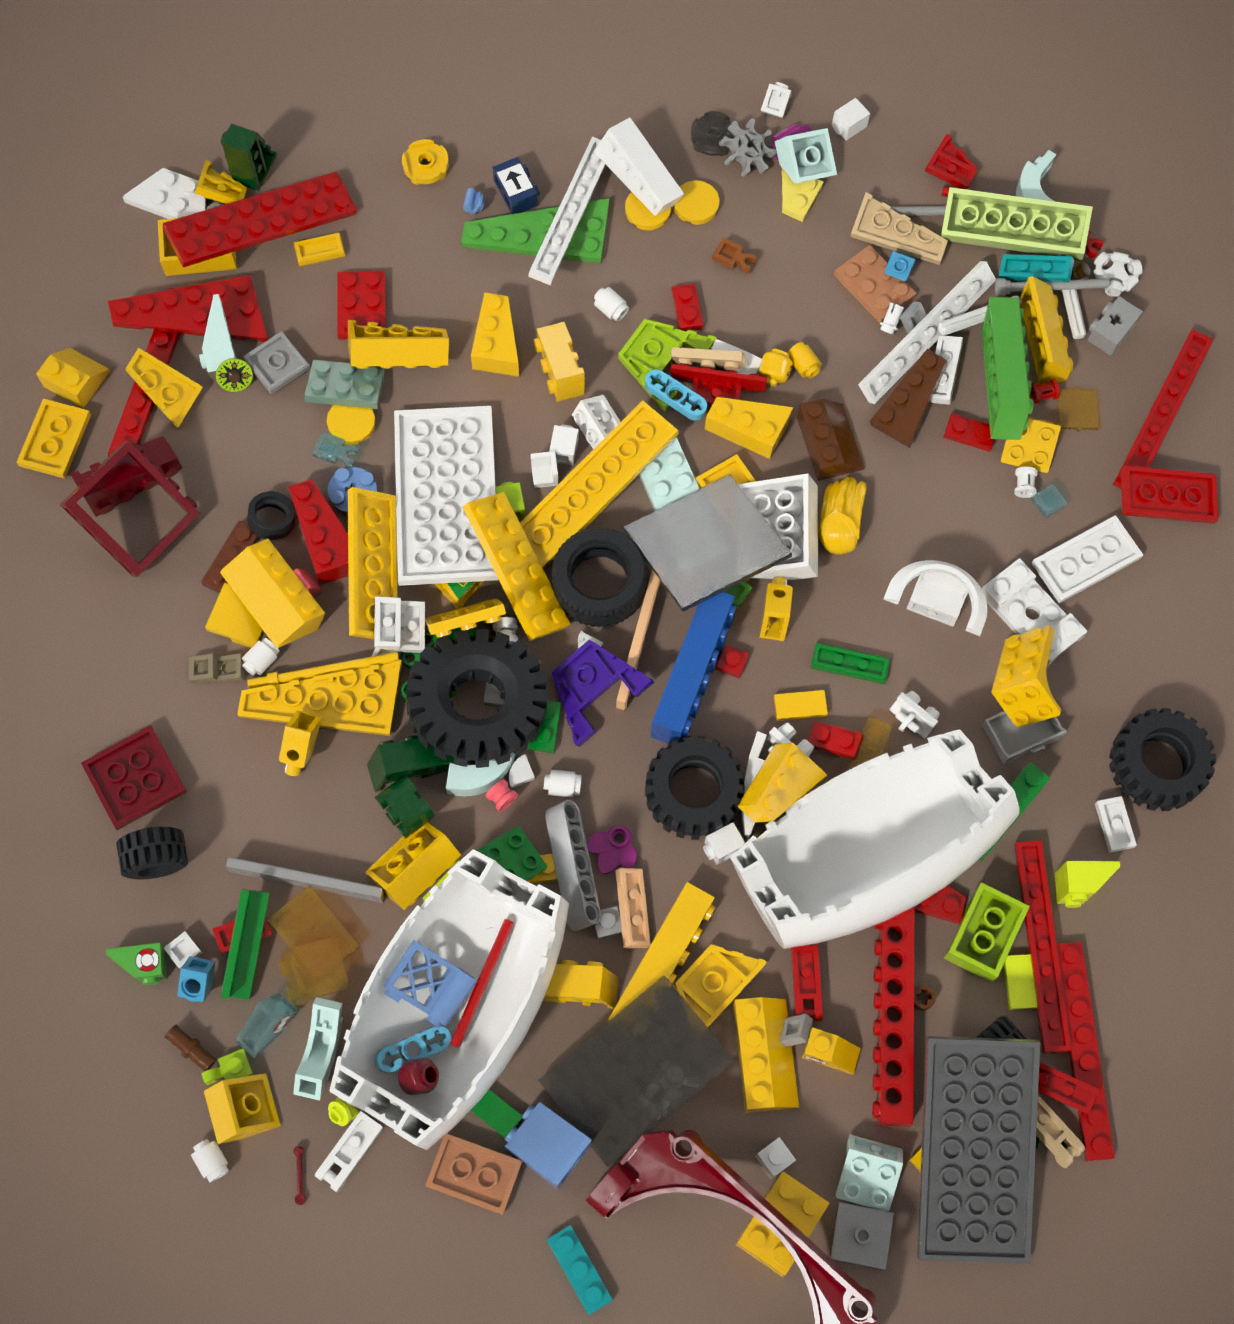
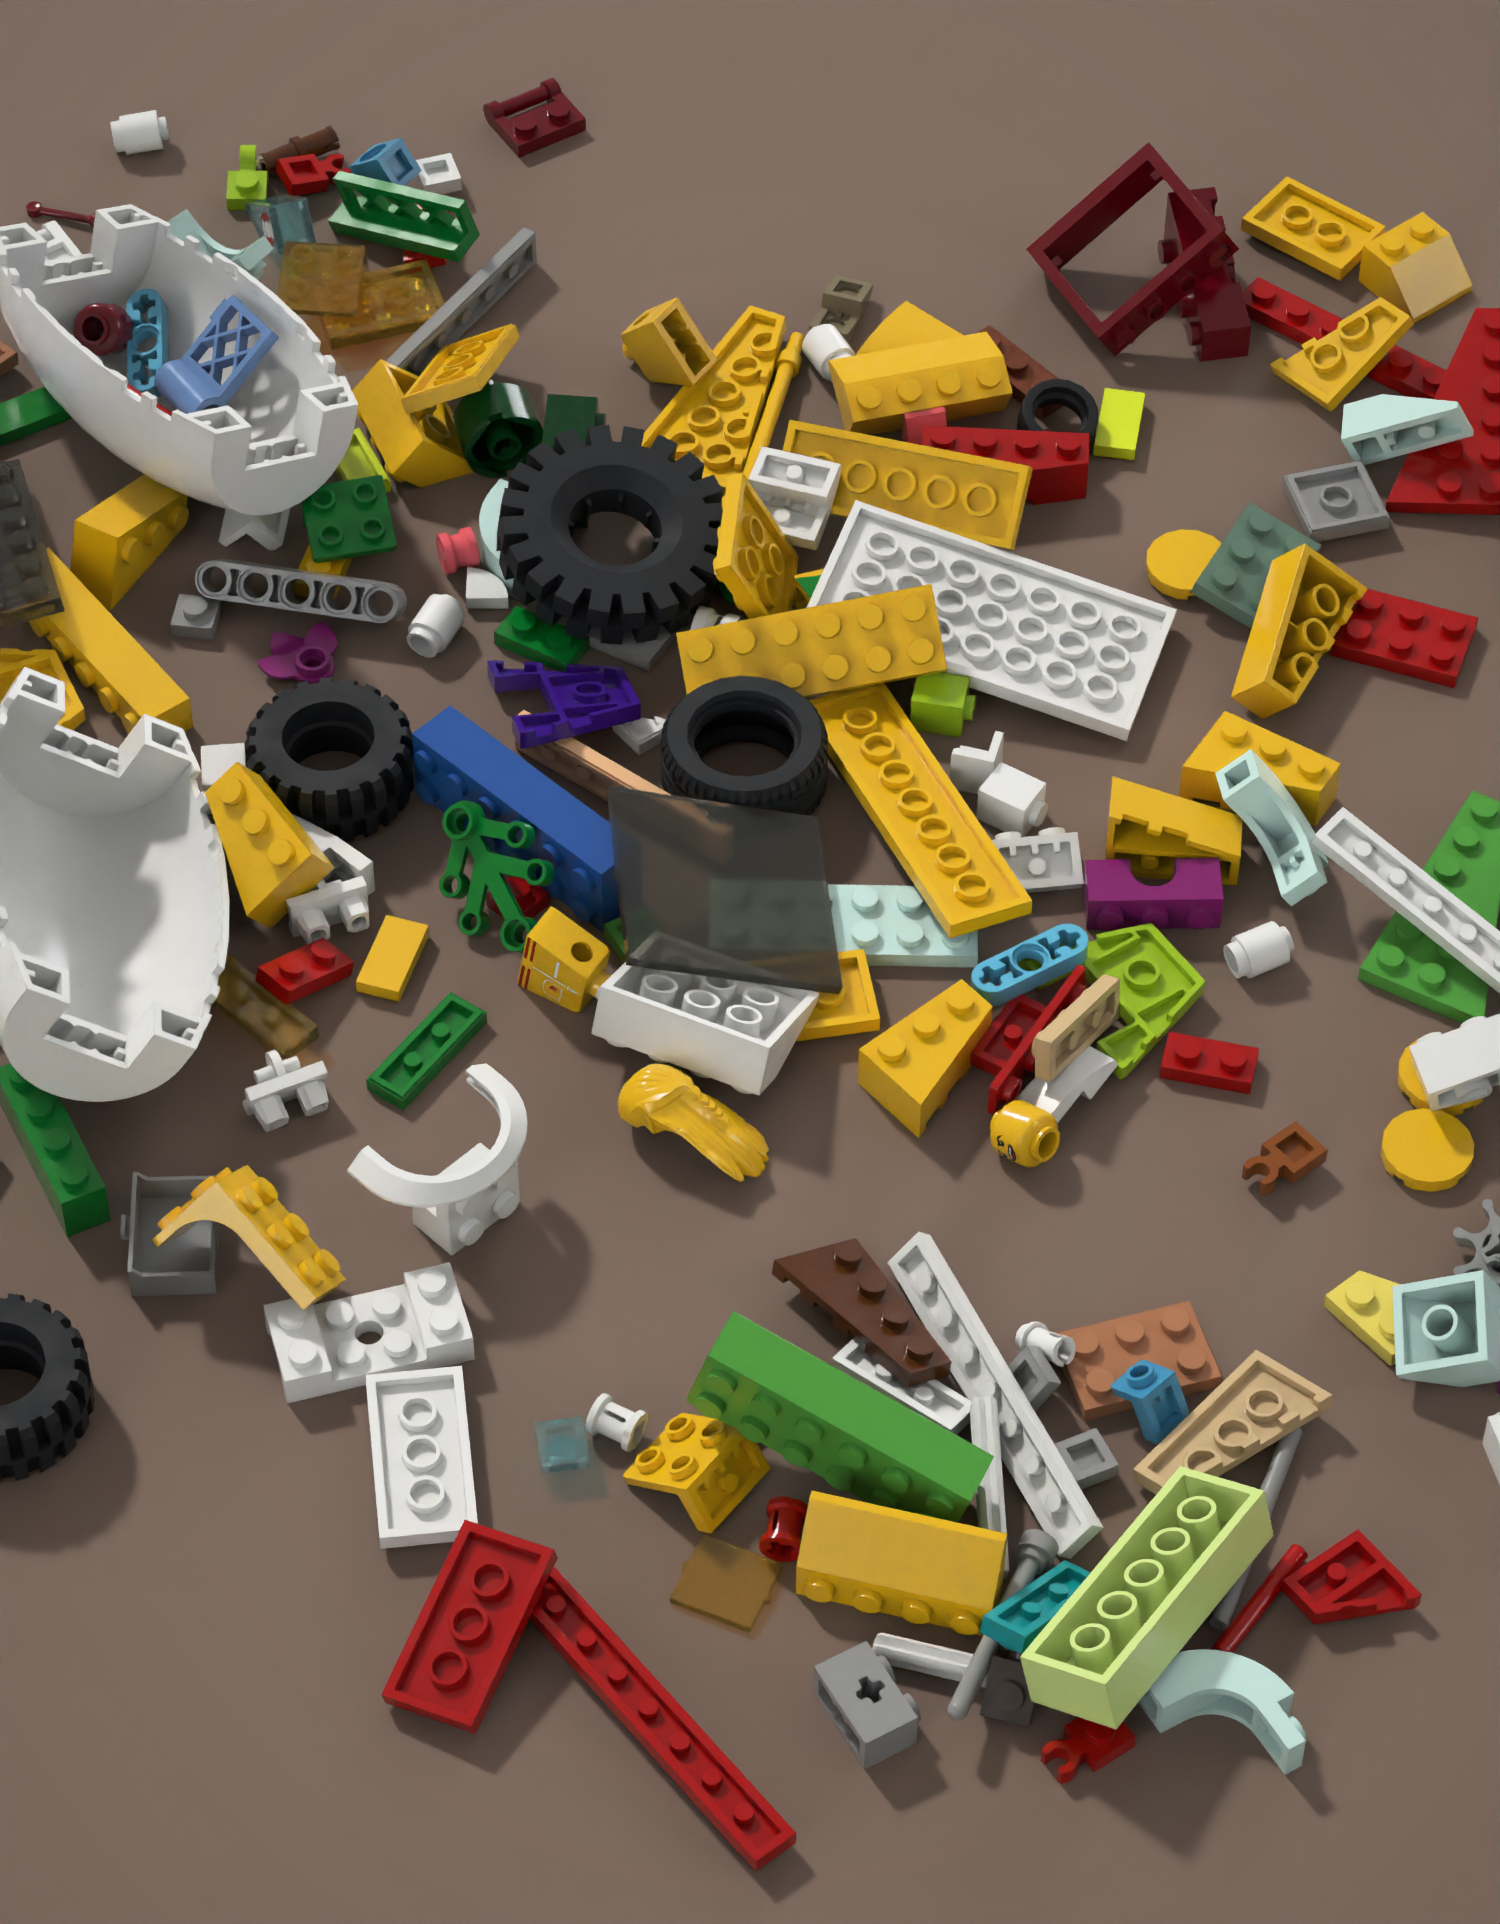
camera: 115 degrees right, 20 degrees down
dark red plate [81,725,187,830] -> none
bright green slope [106,943,167,986] -> none
black tyre [116,826,188,880] -> none
yellow slope [204,1073,281,1144] -> none
piece [216,358,253,392] -> none
clear light blue plate [312,432,359,466] -> none
medium blue plate [328,467,378,516] -> none
light nougat tile [615,868,651,948] -> none
yellow brick [788,342,822,378] -> none
reddish brown slope [797,399,865,481] -> none
white piece [1093,251,1142,297] -> none
none -> red plate [276,154,352,197]
none -> yellow tile [401,324,520,415]
none -> green plant [439,800,555,953]
none -> dark red plate [483,78,586,158]
none -> light grey plate [1054,1428,1119,1490]
none -> magenta arch [1083,858,1224,931]
none -> neon yellow tile [1093,388,1145,460]
none -> light aqua arch [1215,749,1329,906]

